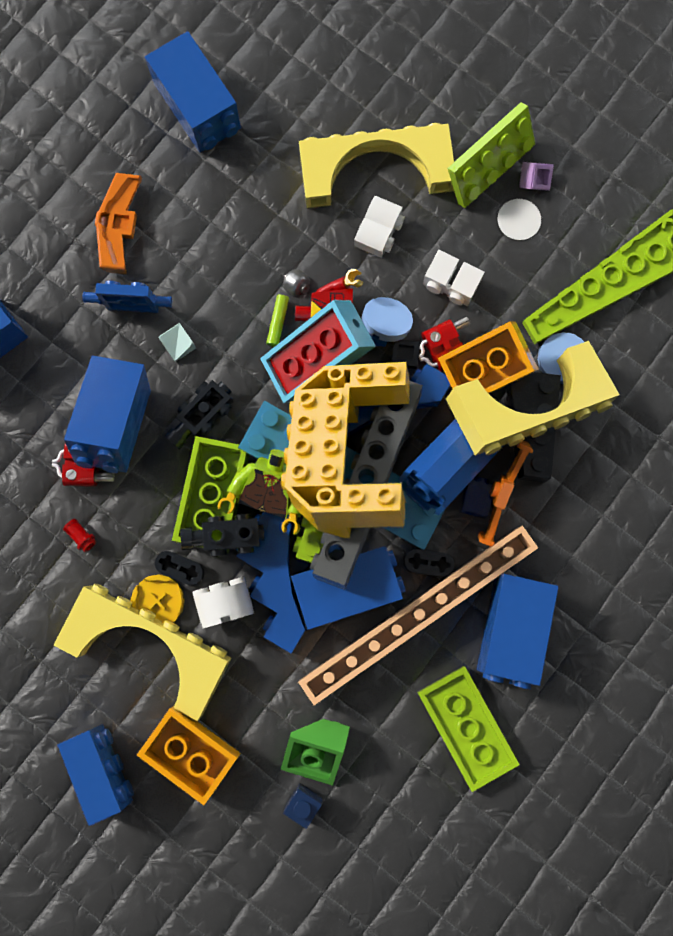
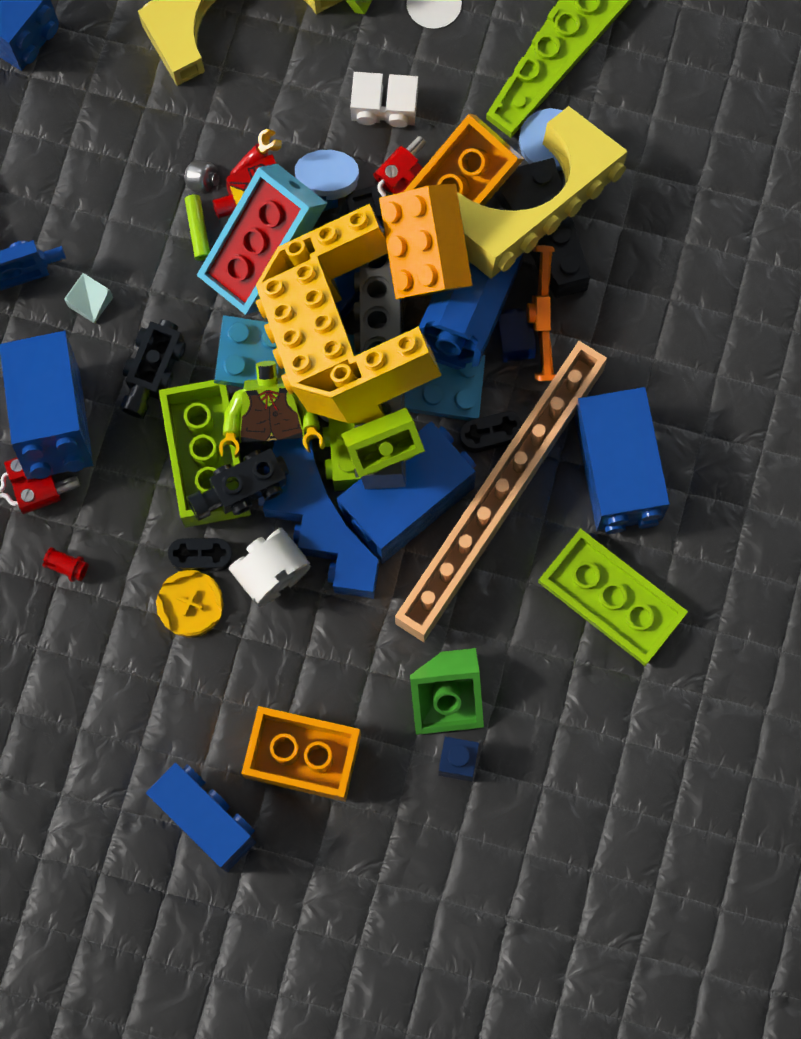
camera: 20 degrees left, 5 degrees down
light yellow arch [54,584,232,721] -> none
white brick [354,196,405,258] -> none
none -> lime brick [341,407,425,478]
none -> light orange brick [379,184,473,299]

